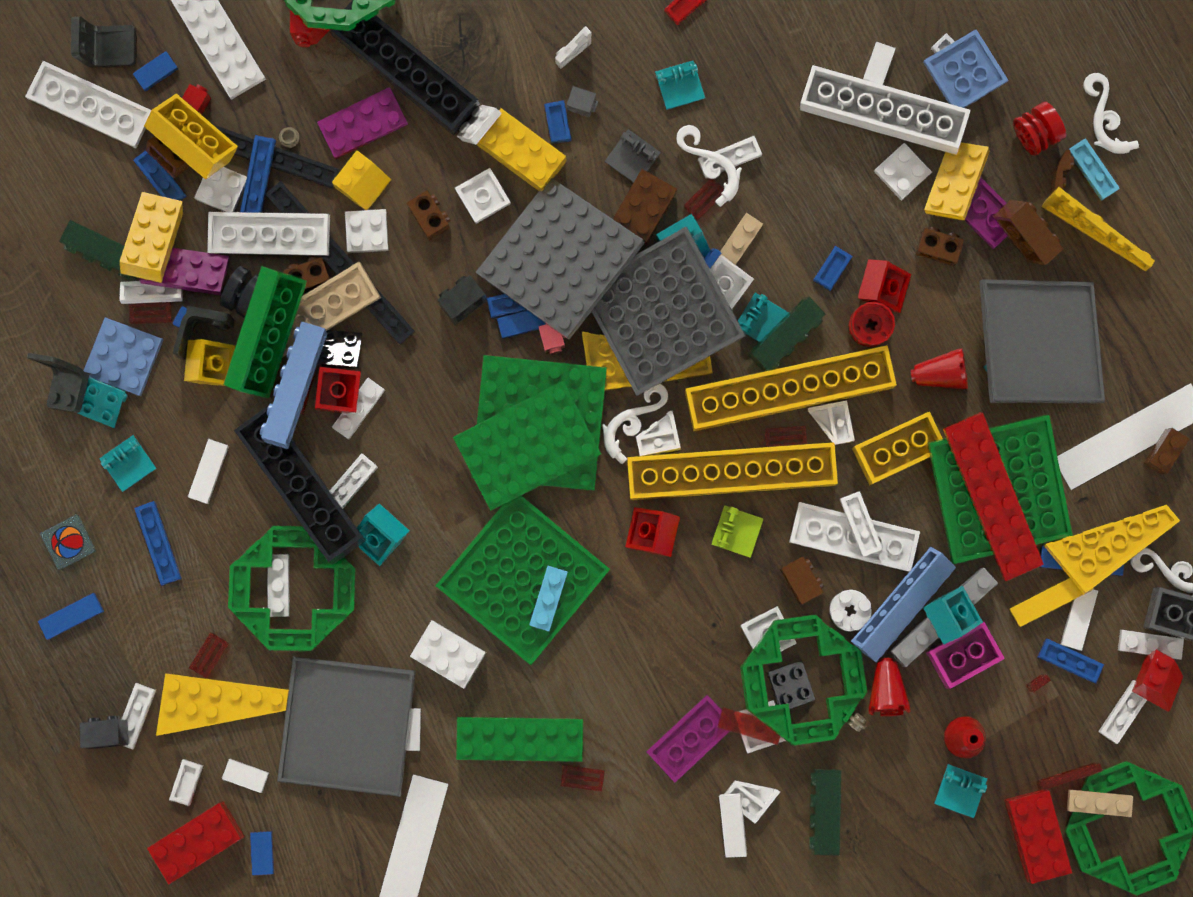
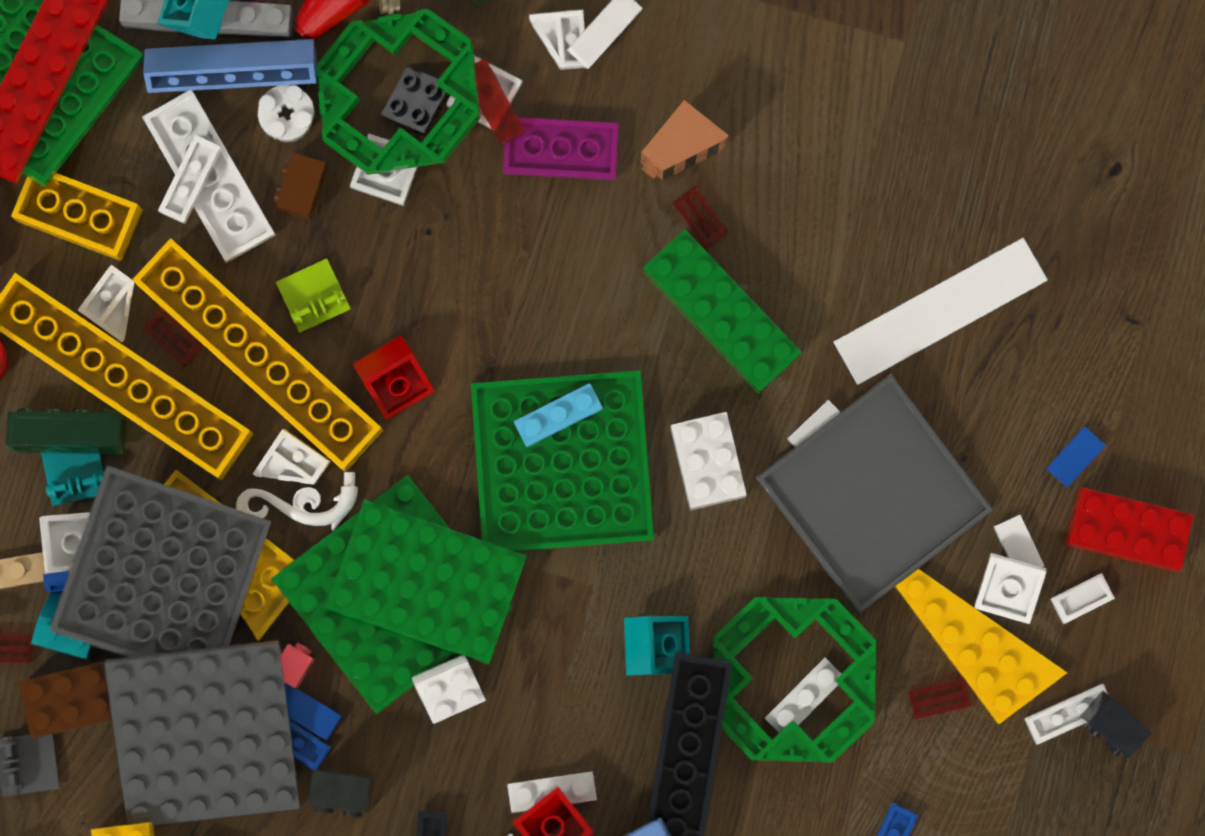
camera: 135 degrees left, 0 degrees up
white plate [330,453,378,508] -> none
none -> white plate [412,655,486,724]
none -> nougat slope [640,100,729,180]
none -> white plate [974,553,1046,624]

